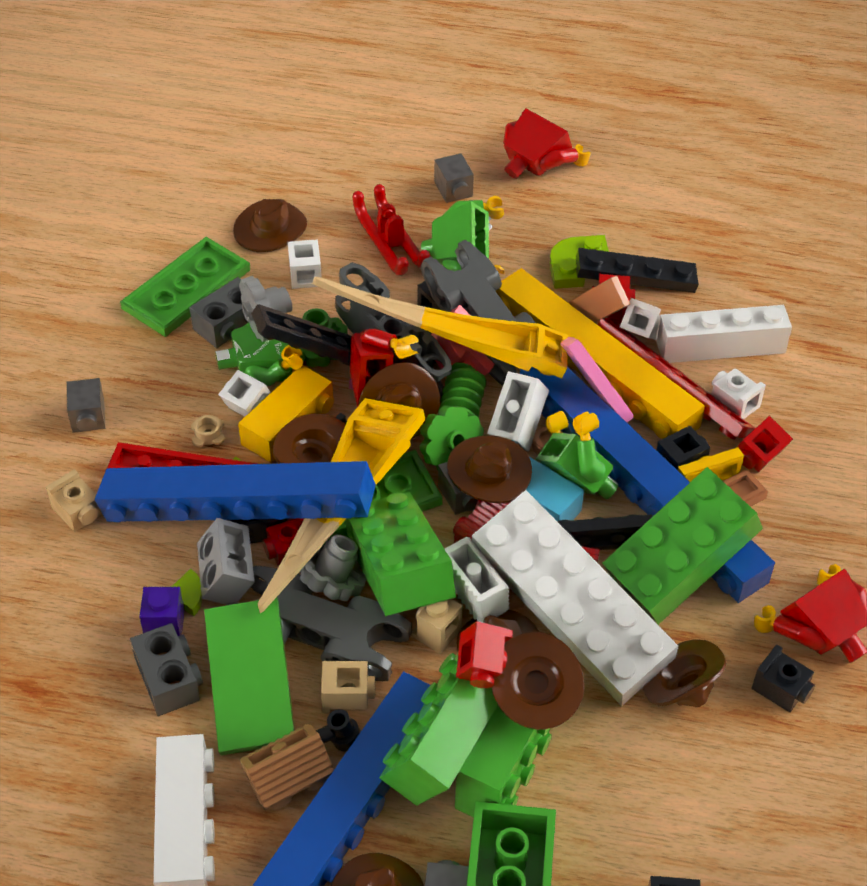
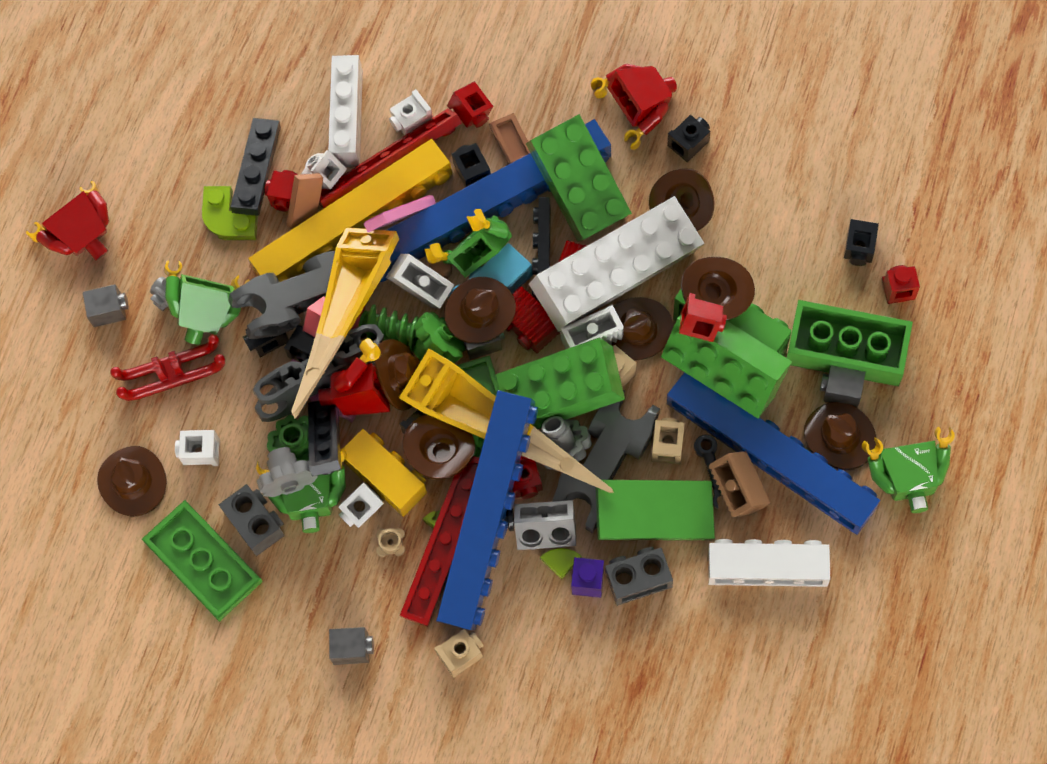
camera: 75 degrees left, 20 degrees up
yellow plate [678,447,744,482] -> none

